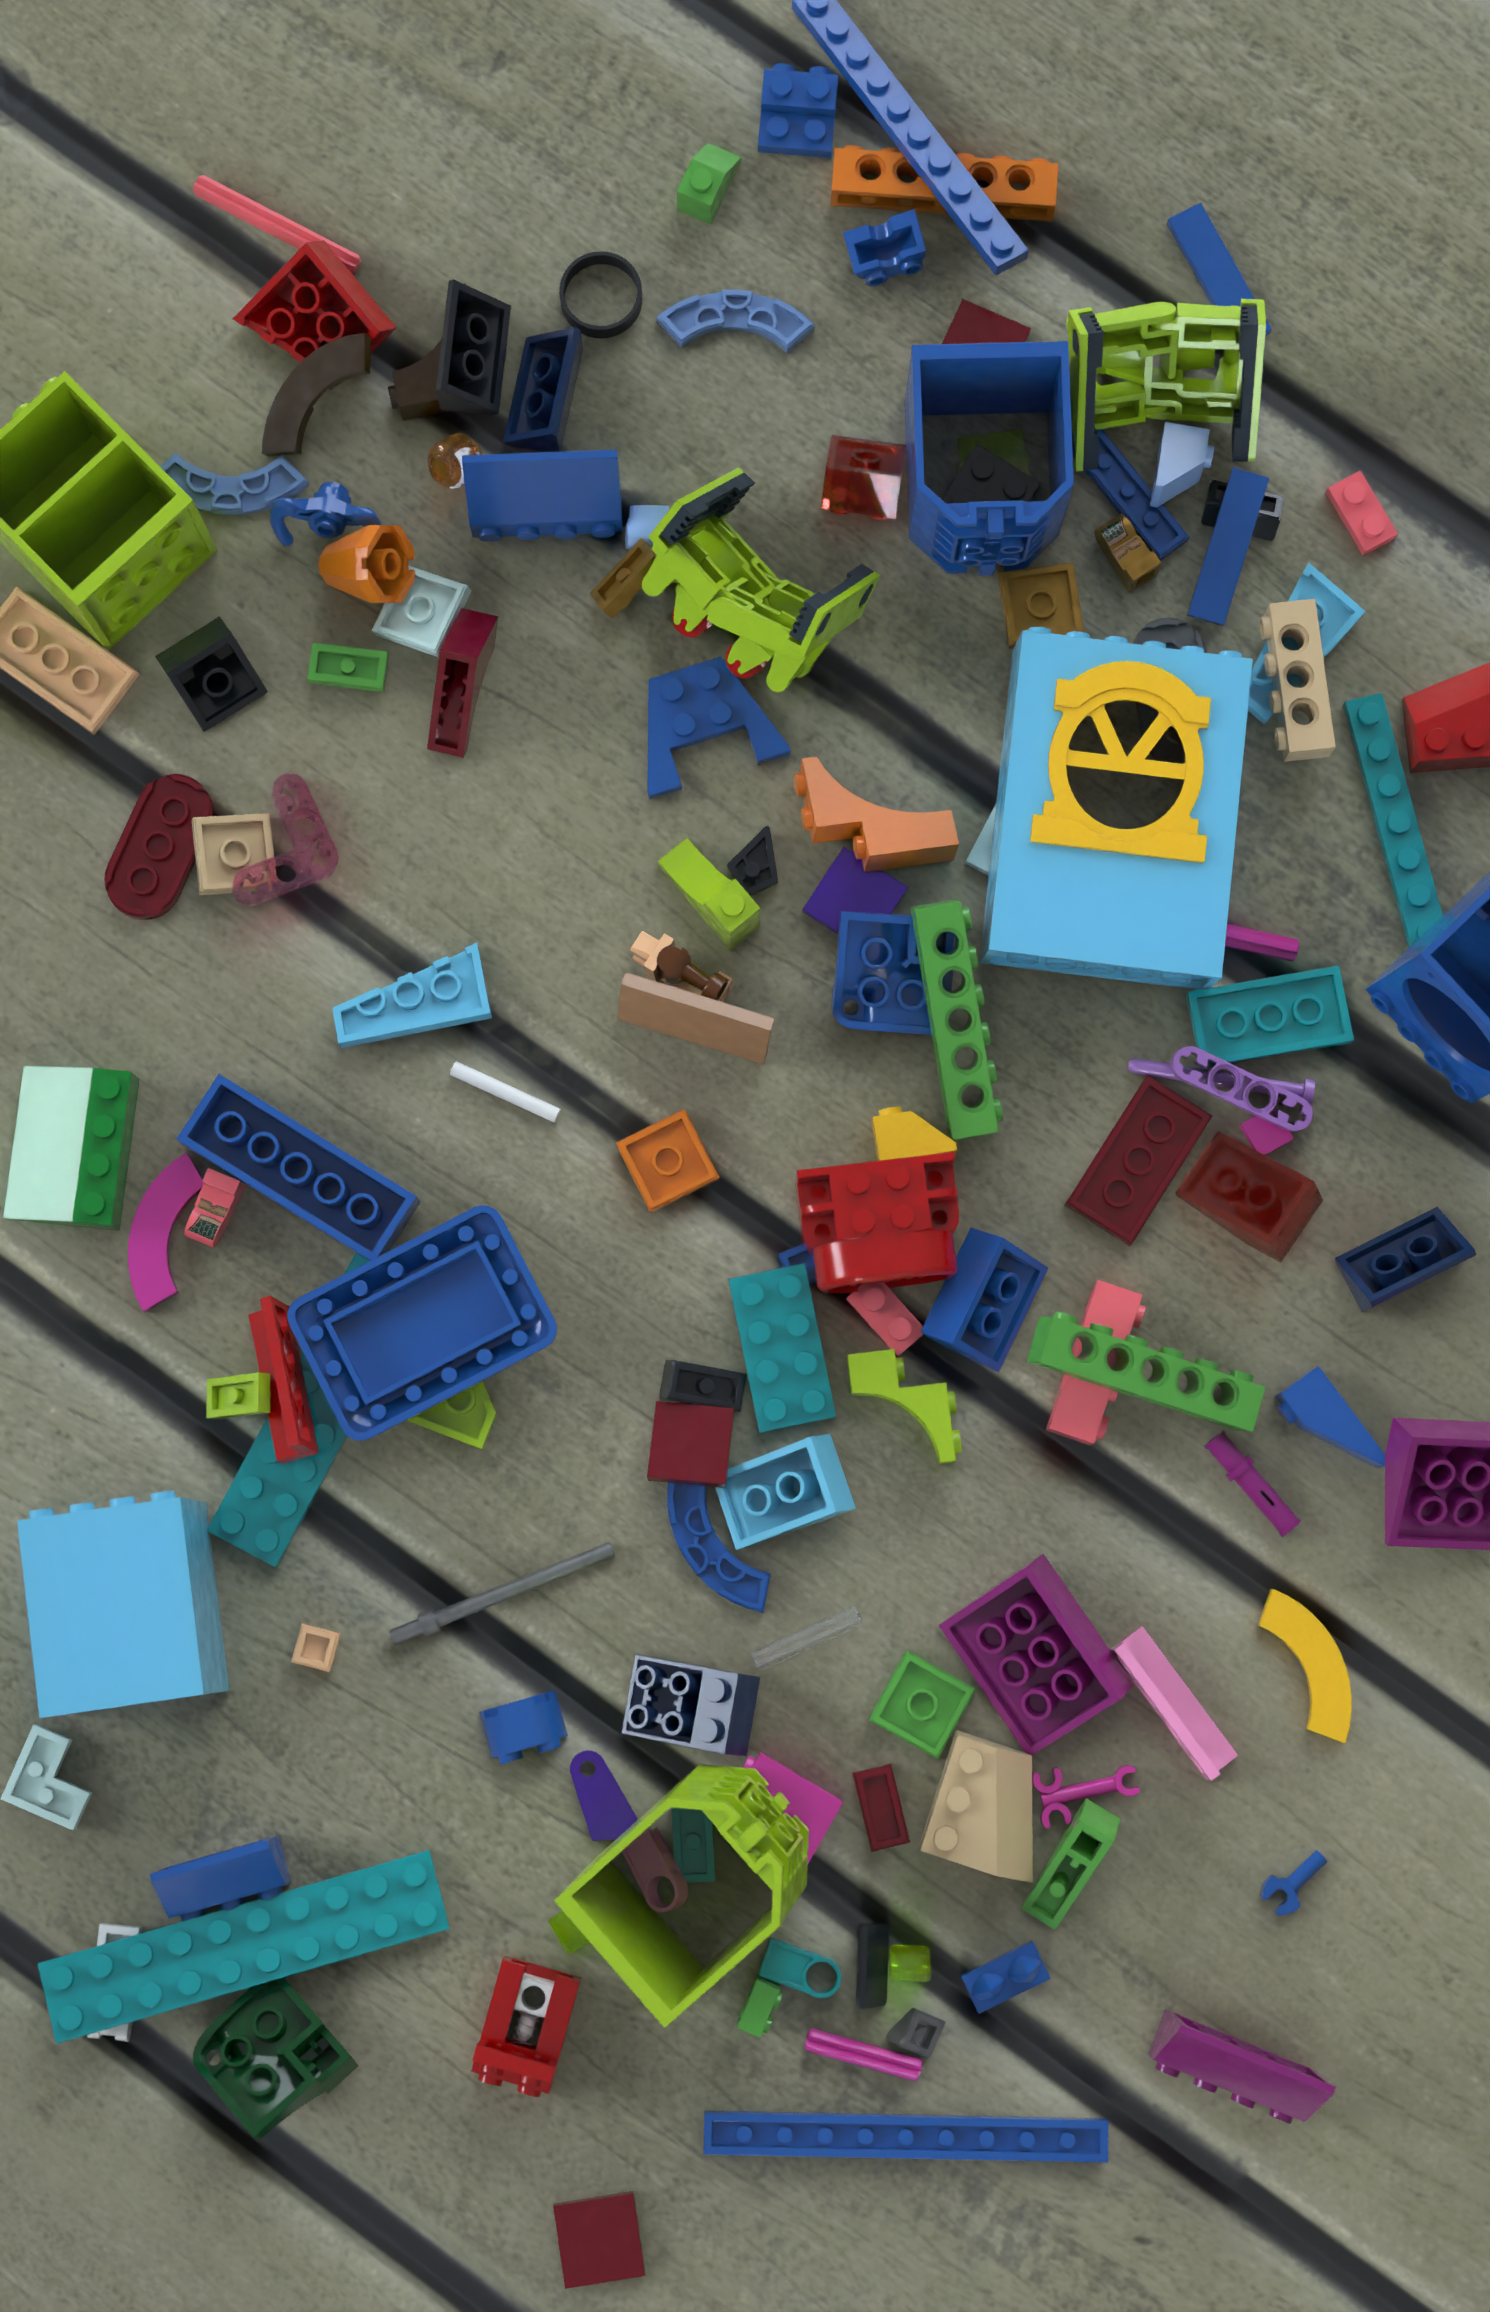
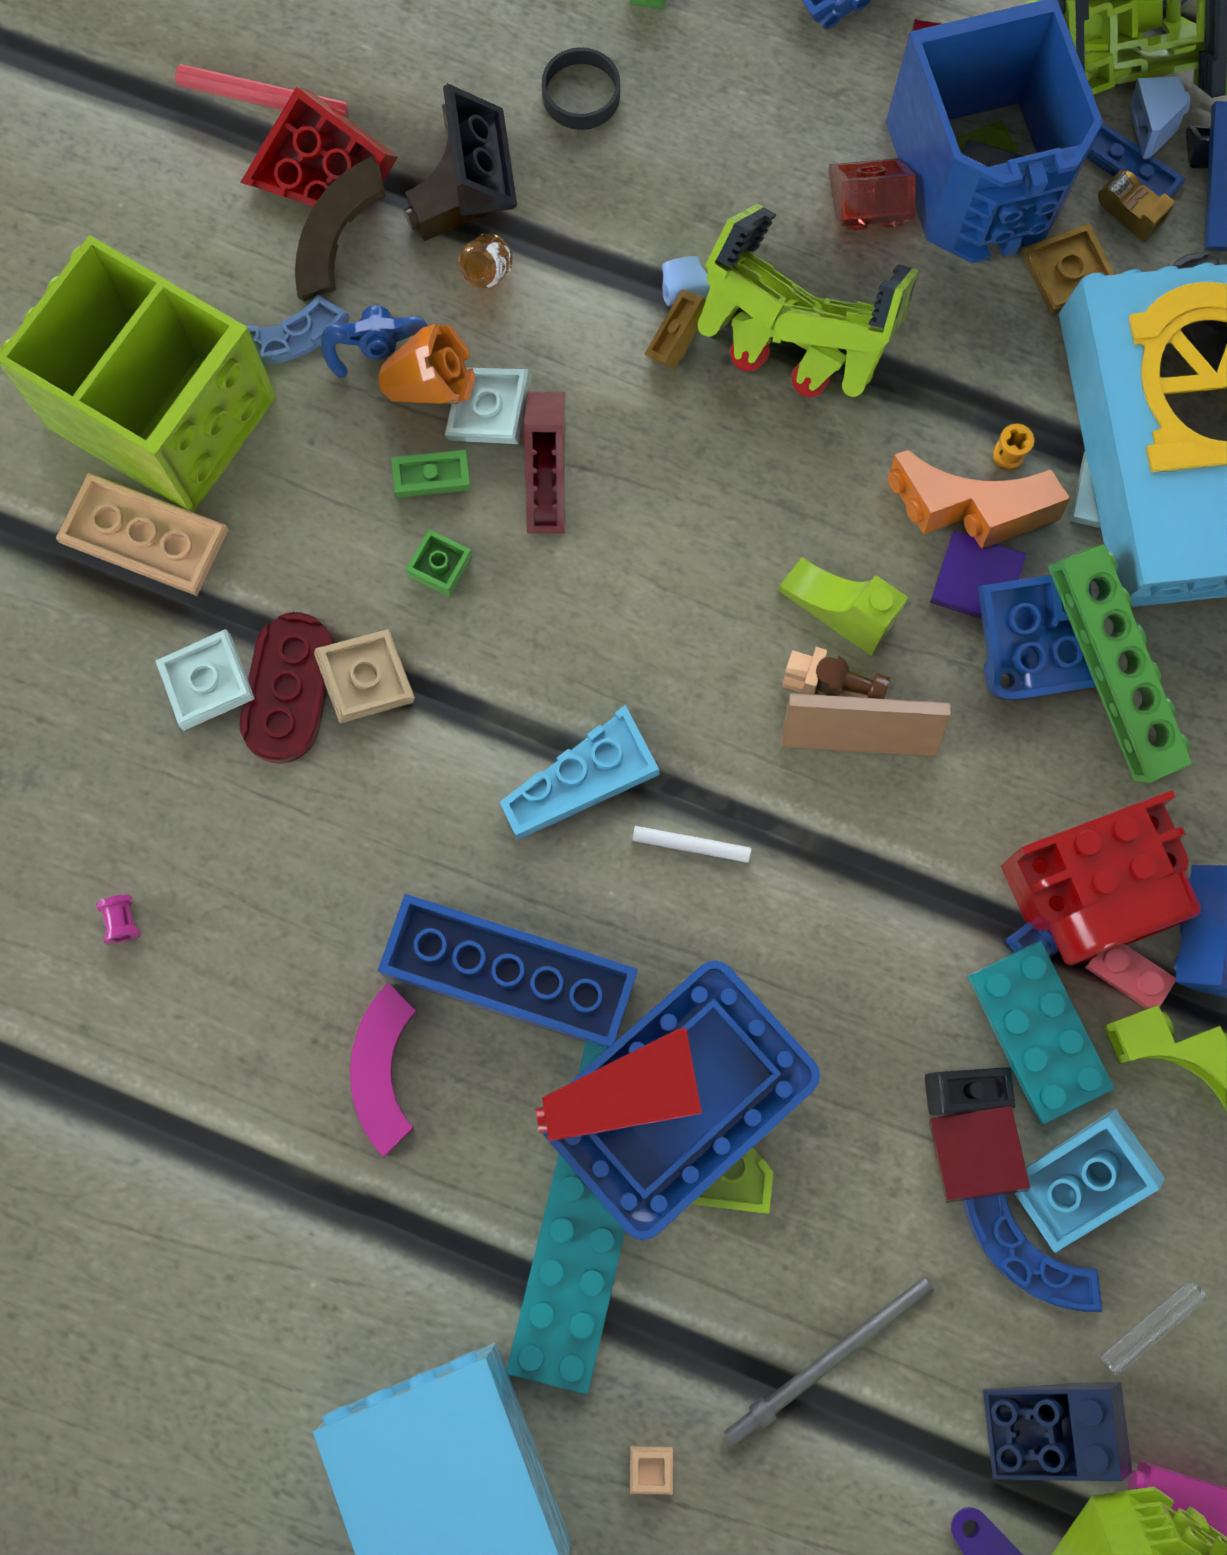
camera: 15 degrees left, 5 degrees down
slope [3,1066,140,1231] -> none
black slope [155,616,268,732] -> none
coral leg [184,1168,246,1248] -> none
lime plate [206,1372,271,1419] -> none
clear pink beam [232,773,339,906] -> none
red fence [248,1296,319,1464] -> none
blue slope [462,450,623,542] -> none
blue cylinder [479,1690,568,1764] -> none
dark blue slope [503,327,583,452] -> none
orange plate [616,1109,720,1213] -> none
blue wing [647,656,791,799] -> none
medium blue tile [656,289,815,353] -> none
black piece [727,826,778,896] -> none
yellow slope [871,1107,957,1161] -> none
none -> light aqua plate [155,629,255,731]
none -> bright green piece [406,529,473,598]
none -> red slope [535,1028,702,1142]
none -> light orange bush [992,423,1035,470]

